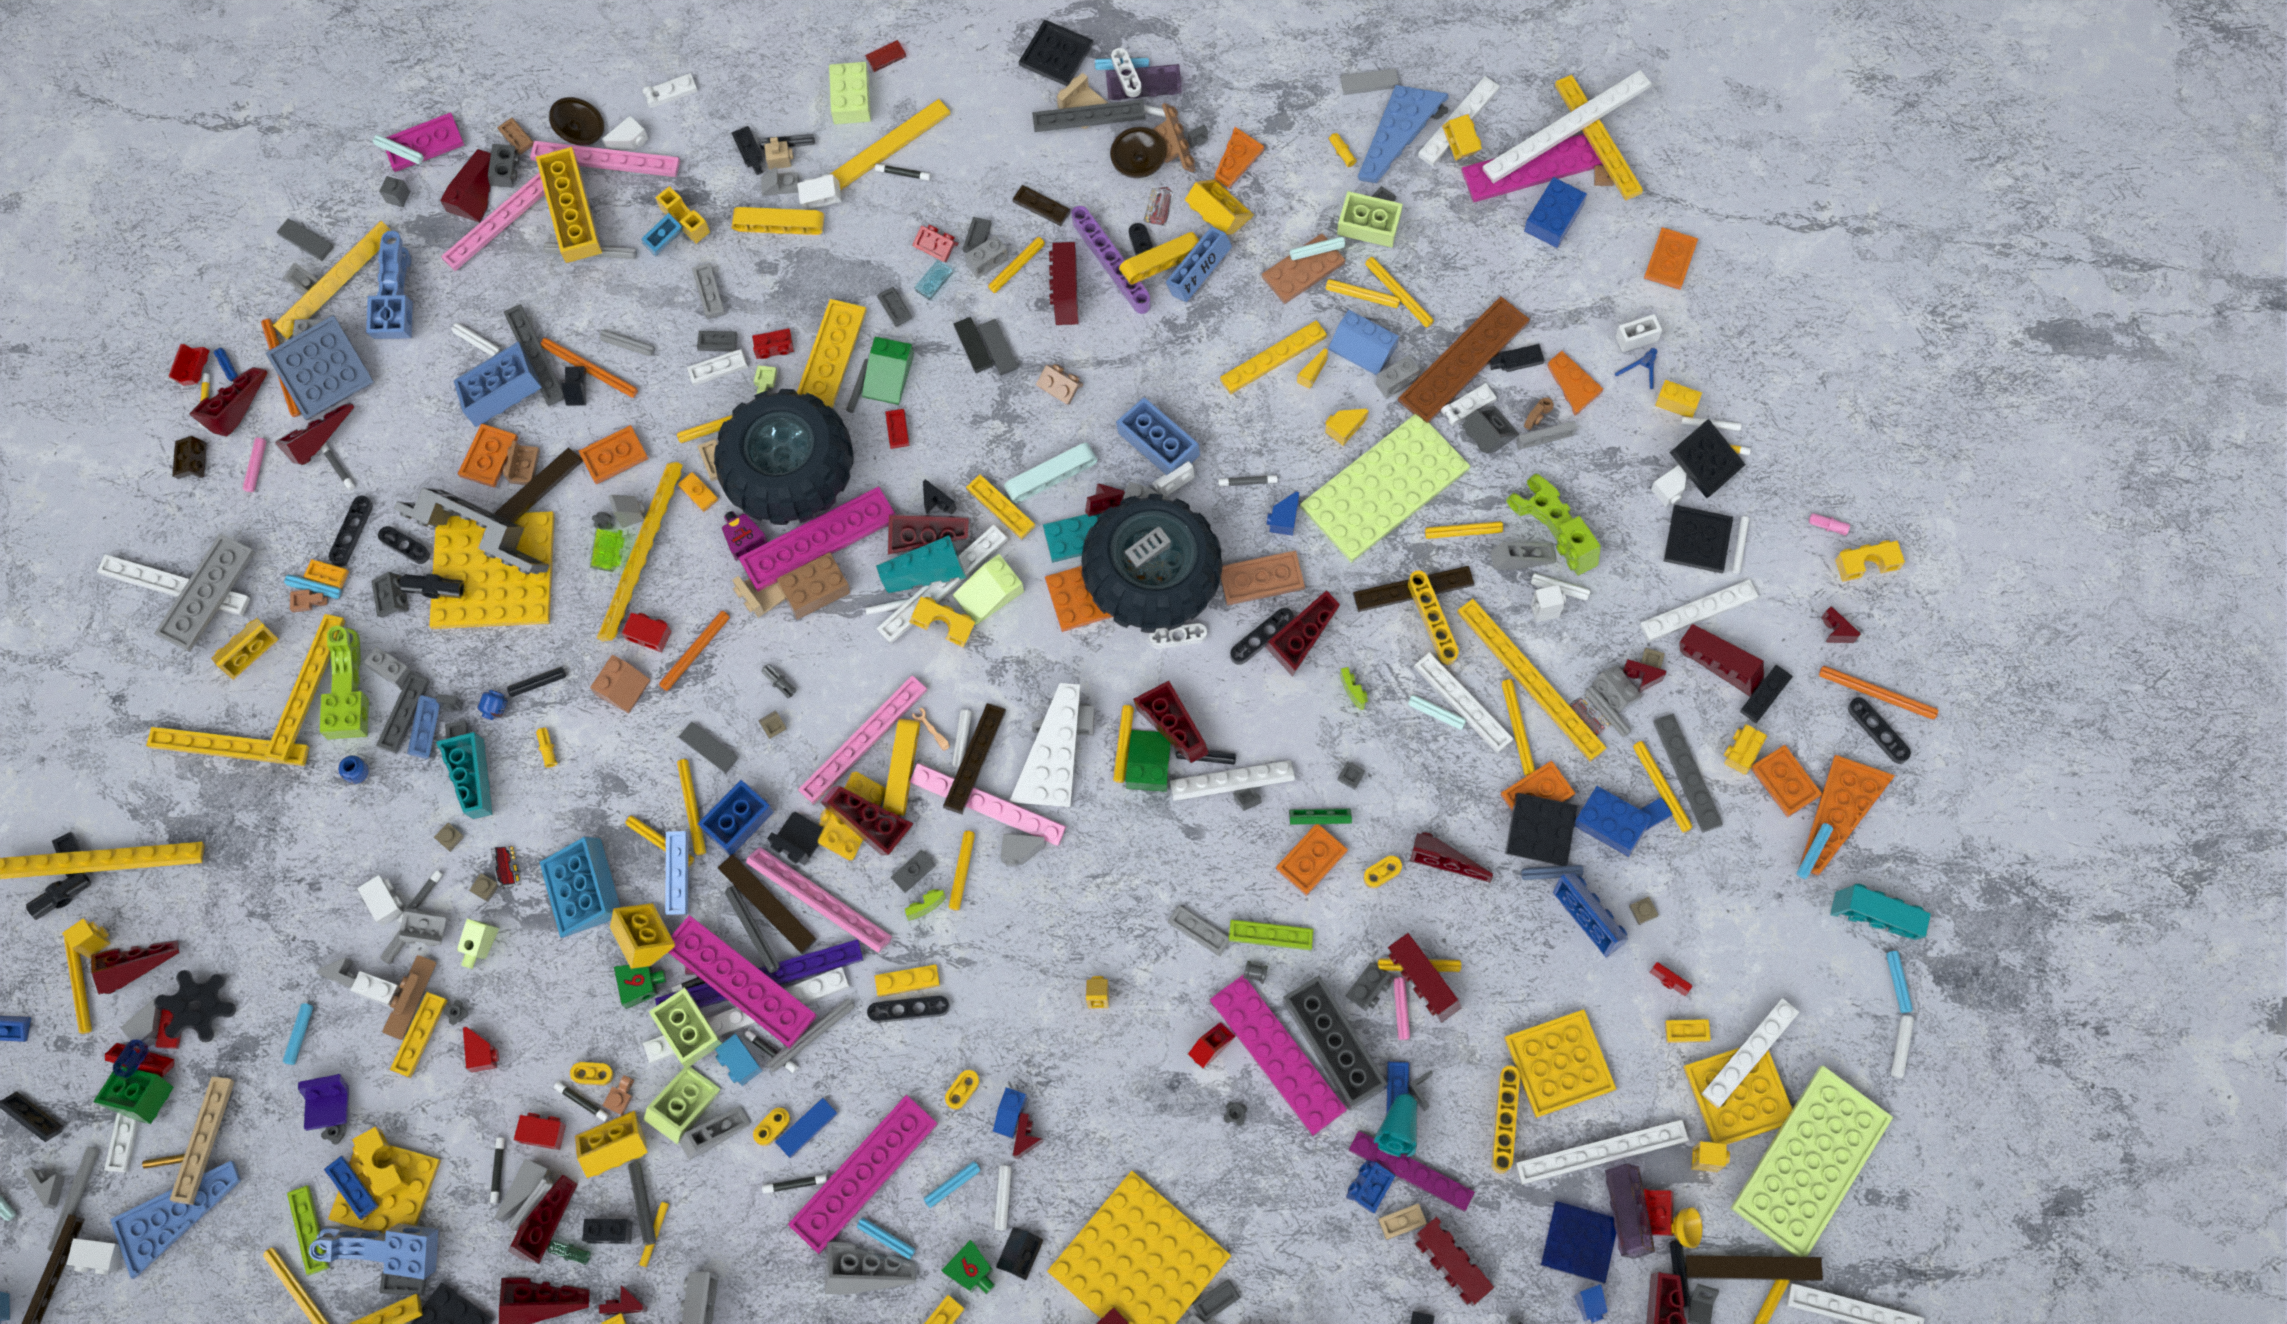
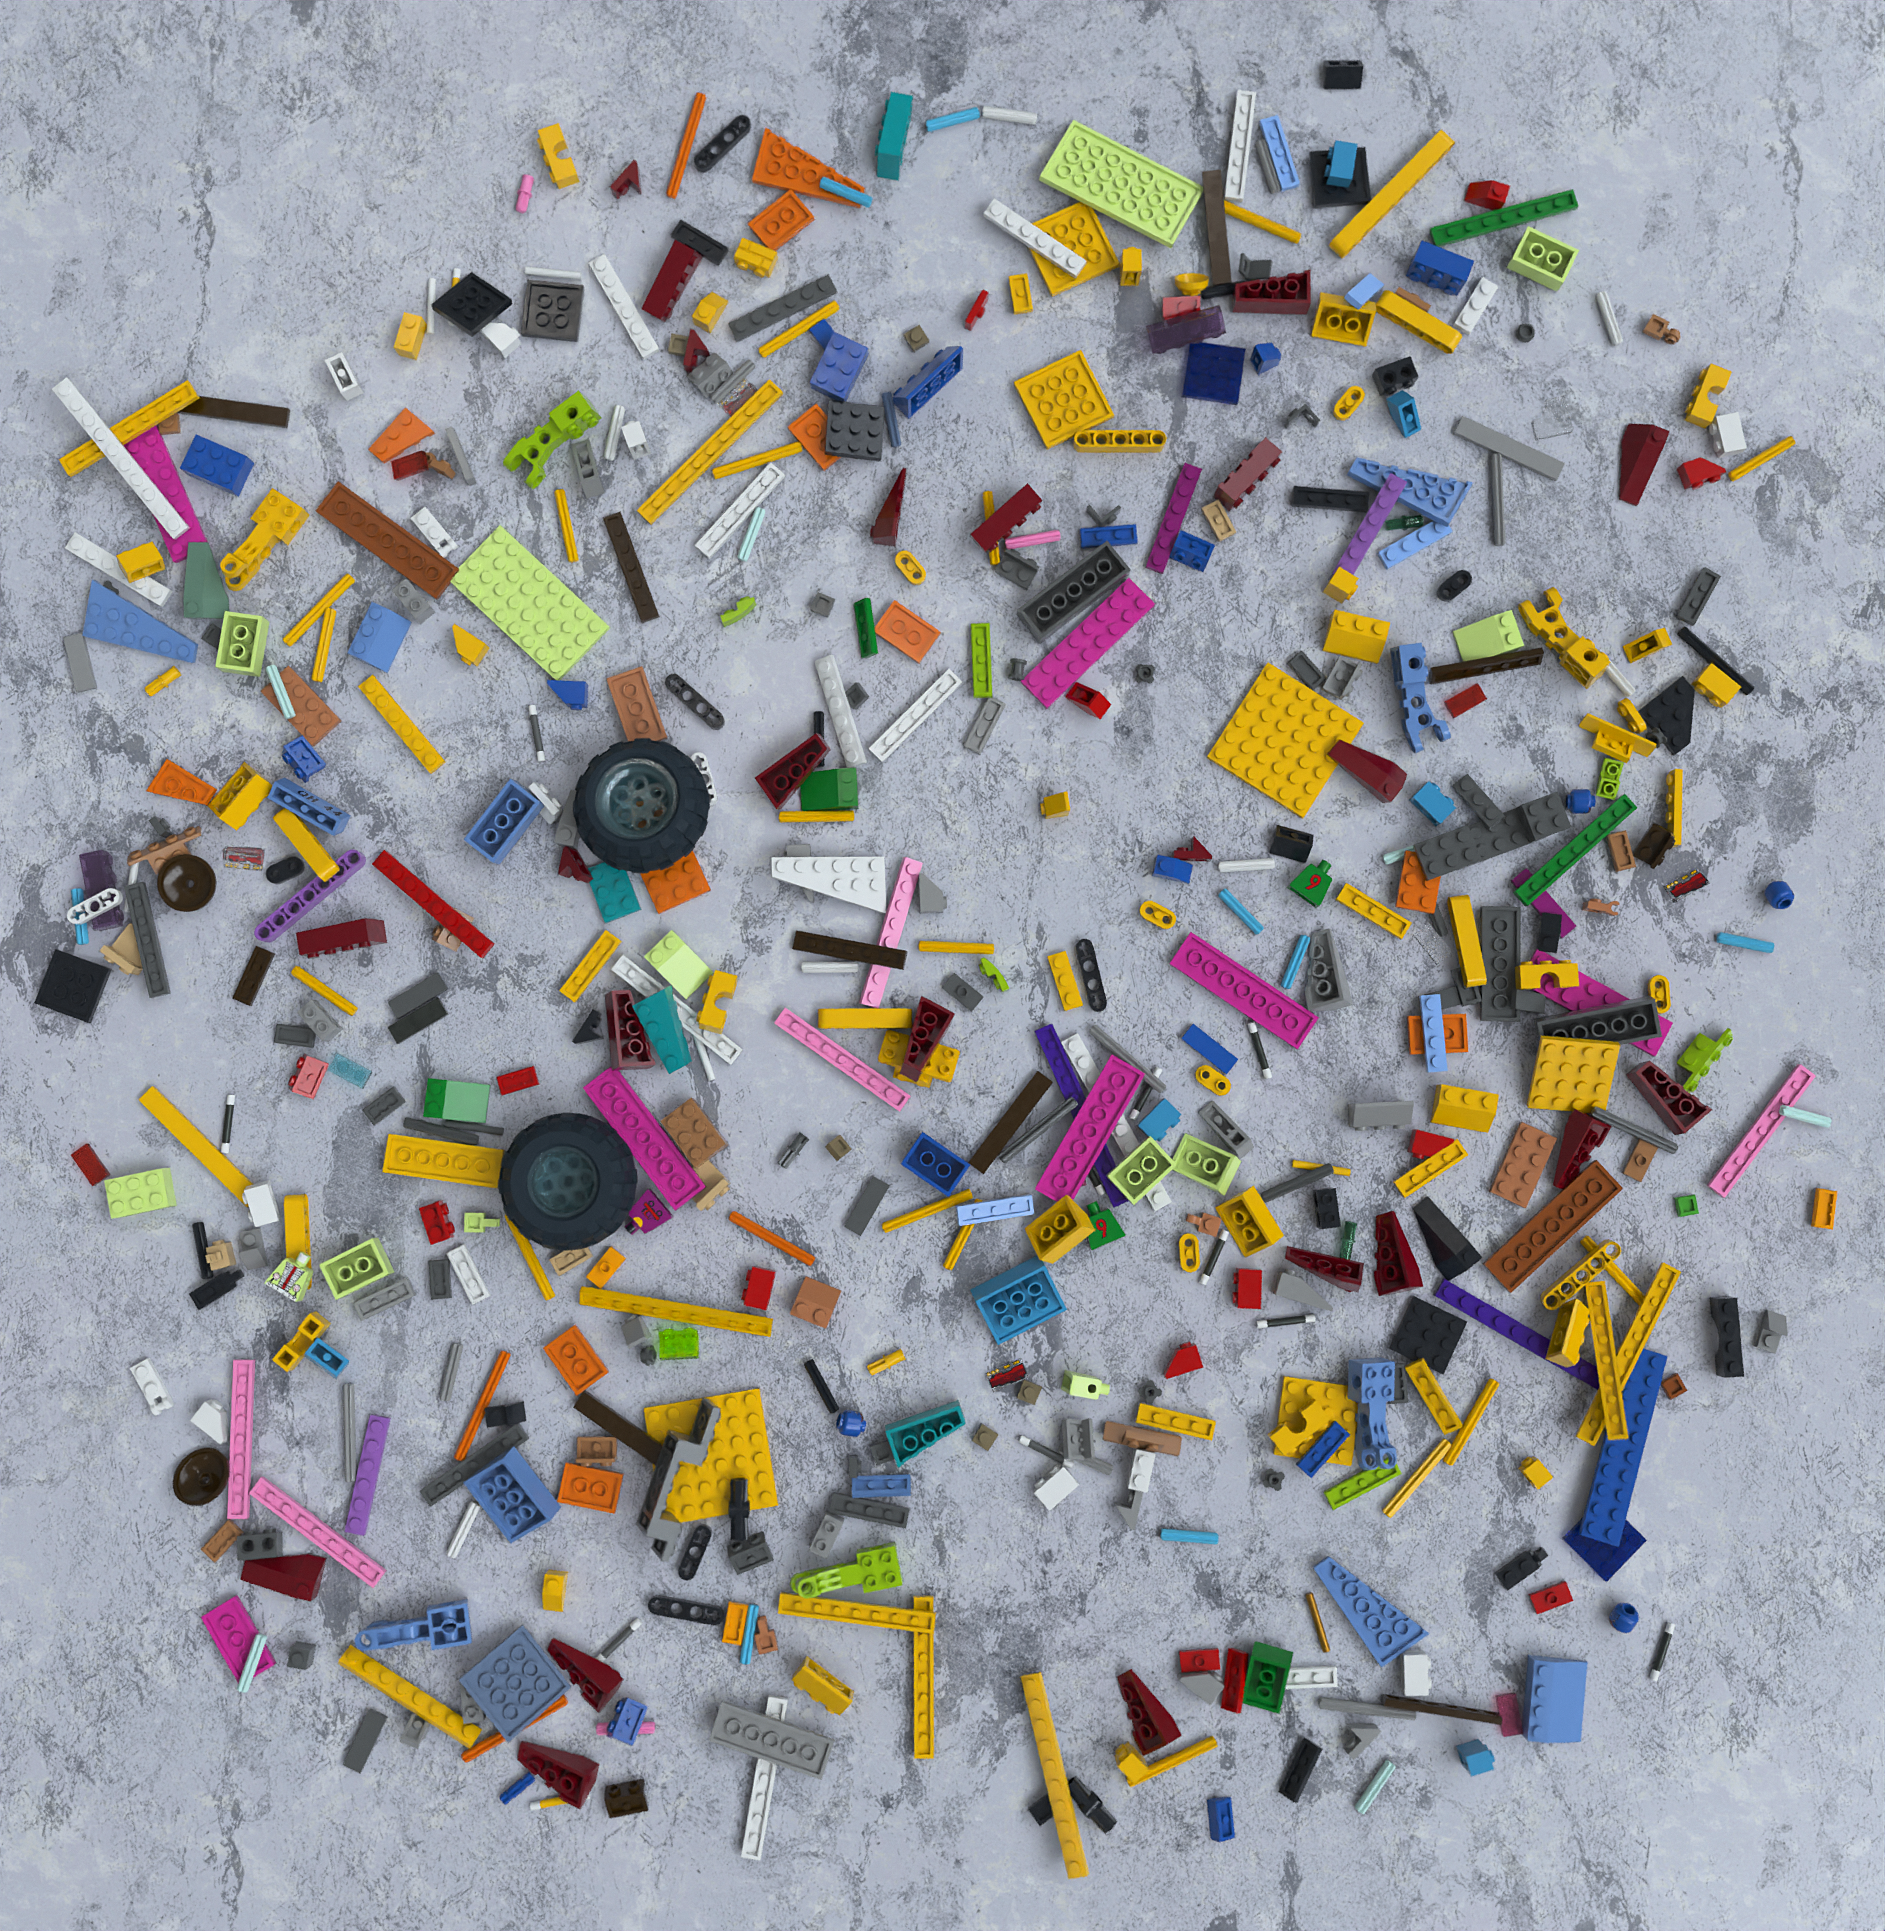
camera: 105 degrees left, 15 degrees up
clear blue beam [113,1039,149,1078] -> none
black plate [154,970,236,1043] -> none
red bracket [168,344,210,386] -> none
tan plate [170,1076,234,1205] -> none
dark purple bracket [298,1074,349,1131] -> none
blue head [338,755,369,784] -> none
light grey axle [508,1178,553,1231] -> none
yellow brick [536,147,602,263] -> none
dark red slope [599,1285,647,1316] -> none
bright pink plate [746,847,892,953] -> none
black bracket [767,812,823,866] -> none
light nougat piece [912,708,950,751] -> none
light aqua beam [1004,443,1098,504] -> none
light grey slope [1125,527,1171,568] -> none
dark red wedge [1265,590,1340,677] -> none
yellow slope [1297,348,1328,389] -> none
teal cone [1374,1094,1417,1157] -> none
yellow beam [1408,570,1459,665] -> none
dark grey slope [1462,406,1519,454] -> none
black hinge [1489,344,1545,372] -> none
white plate [1515,1120,1689,1185] -> none
blue plant [1615,348,1658,389] -> none
orange plate [1644,227,1698,290] -> none
none -> dark brown tile [177,396,290,428]
none -> sand green wedge [183,542,229,619]
none -> yellow brick [220,488,310,591]
none -> torso [264,1252,313,1302]
none -> blue bracket [282,735,326,783]
none -> yellowish green brick [319,1237,394,1300]
none -> medium lavender plate [345,1414,391,1536]
none -> red plate [372,850,495,958]
none -> clear red tile [391,450,429,481]
none -> dark grey axle [403,1118,479,1145]
none -> yellow slope [542,1569,568,1612]
none -> bracket [606,1697,648,1746]
none -> yellow slope [692,292,729,333]
none -> white plate [869,669,962,763]

